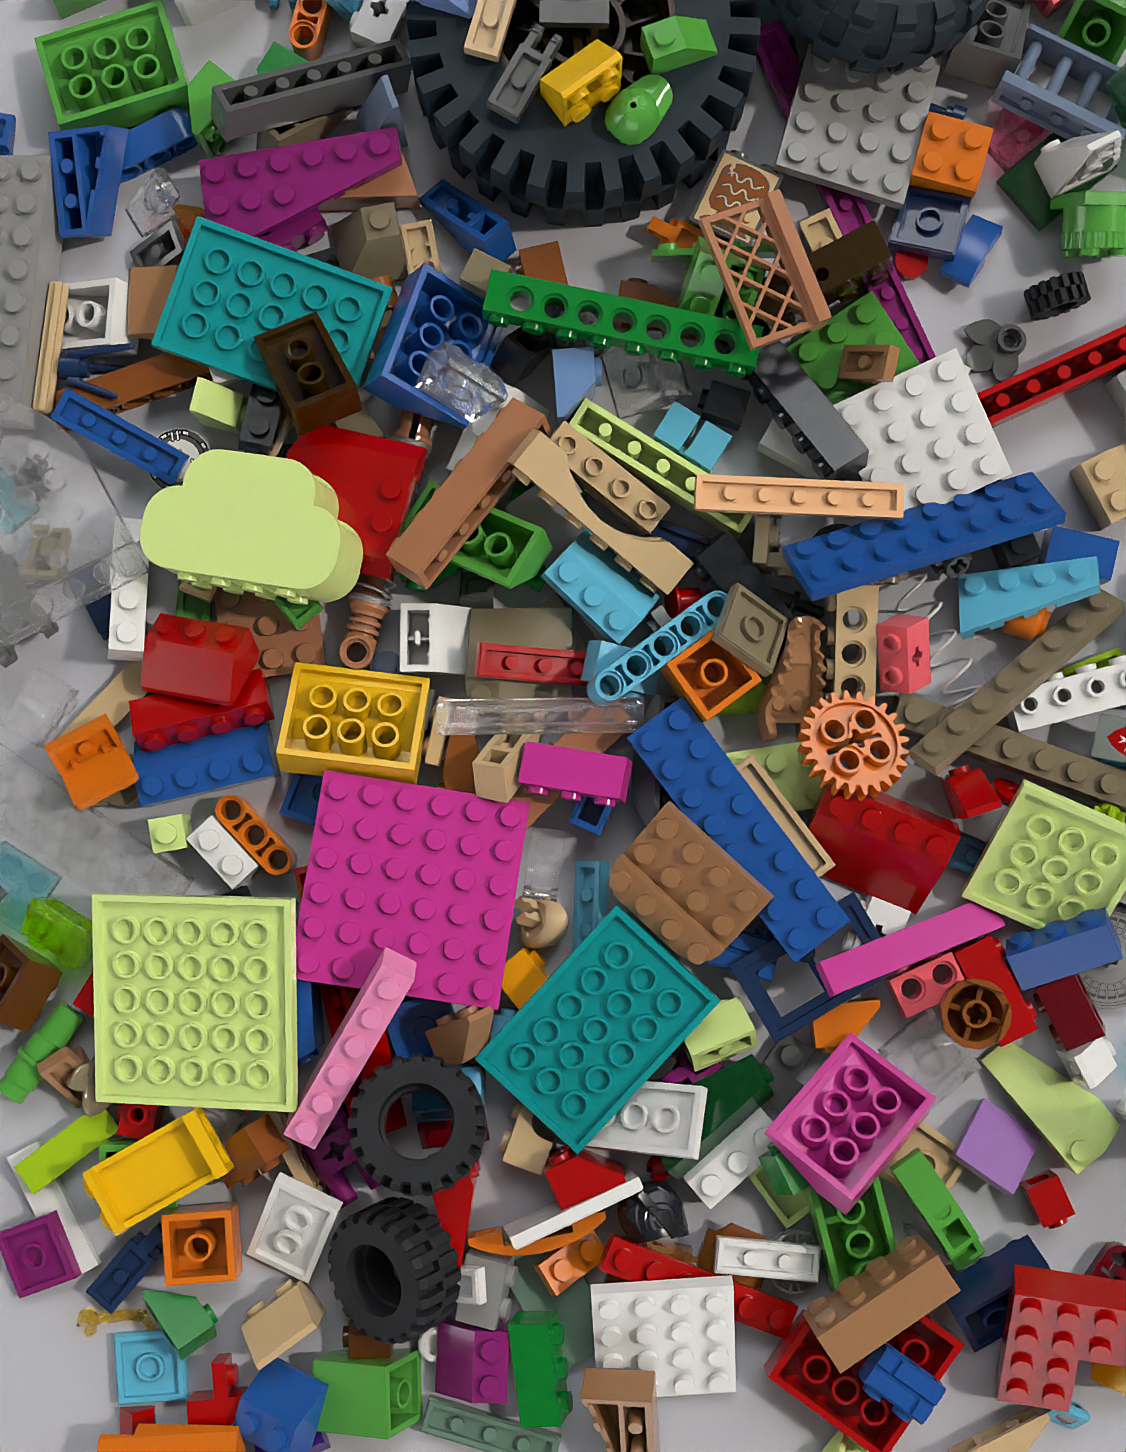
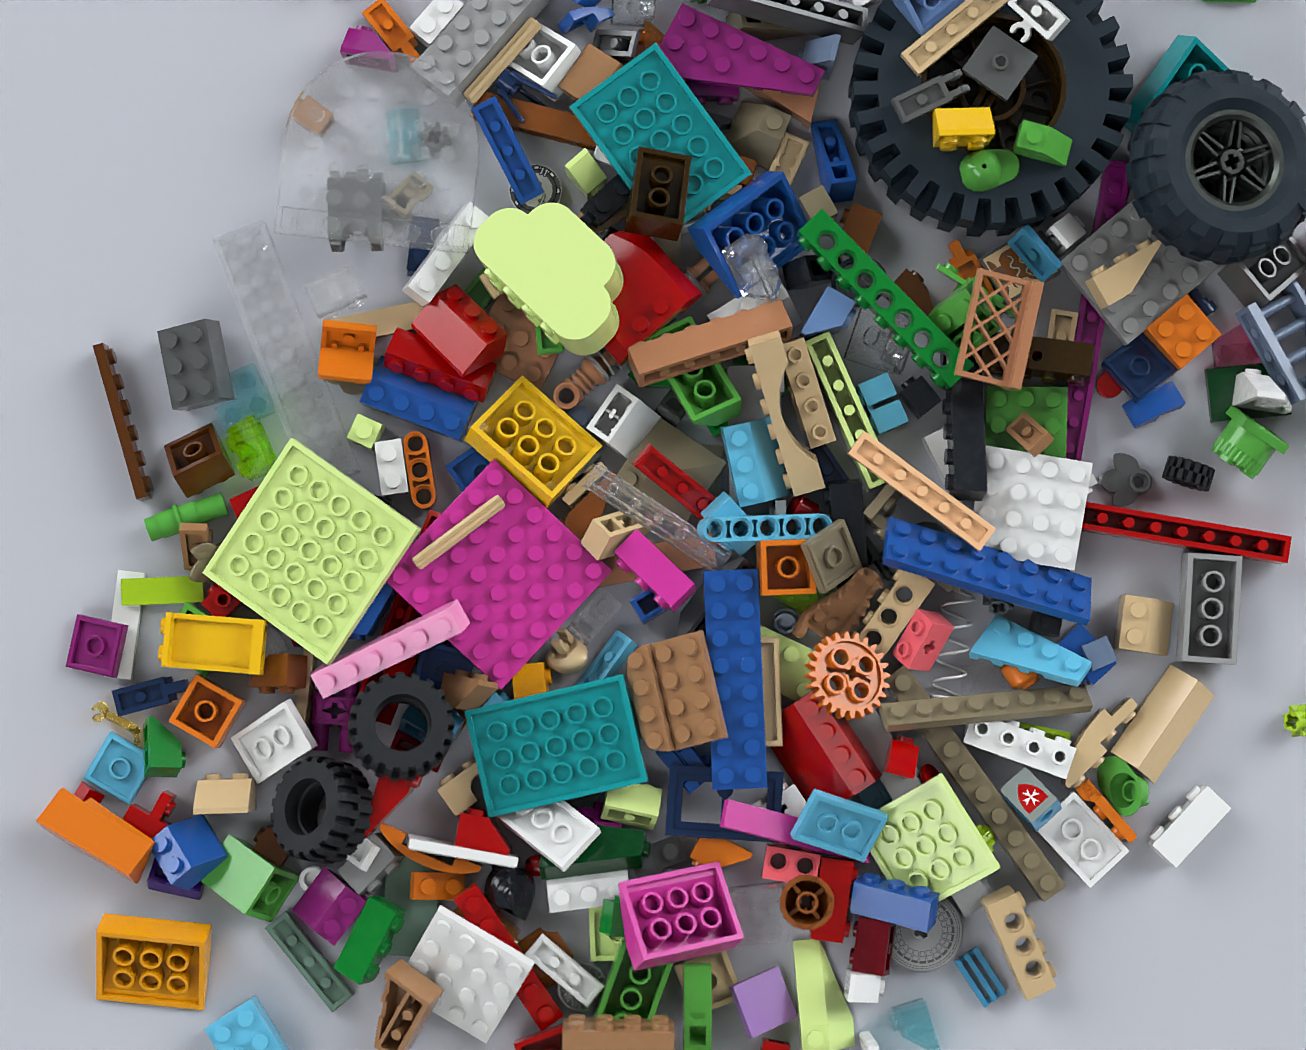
camera: 30 degrees right, 0 degrees up
none -> tan axle [412,495,505,570]
none -> blue slope [557,7,615,34]
none -> sand blue plate [772,607,799,634]
none -> medium azure plate [790,789,888,862]
none -> dark azure plate [1007,224,1063,282]
none -> white slope [1044,213,1087,258]
none -> sand blue tile [1080,635,1118,671]
none -> tan slope [1085,238,1162,310]

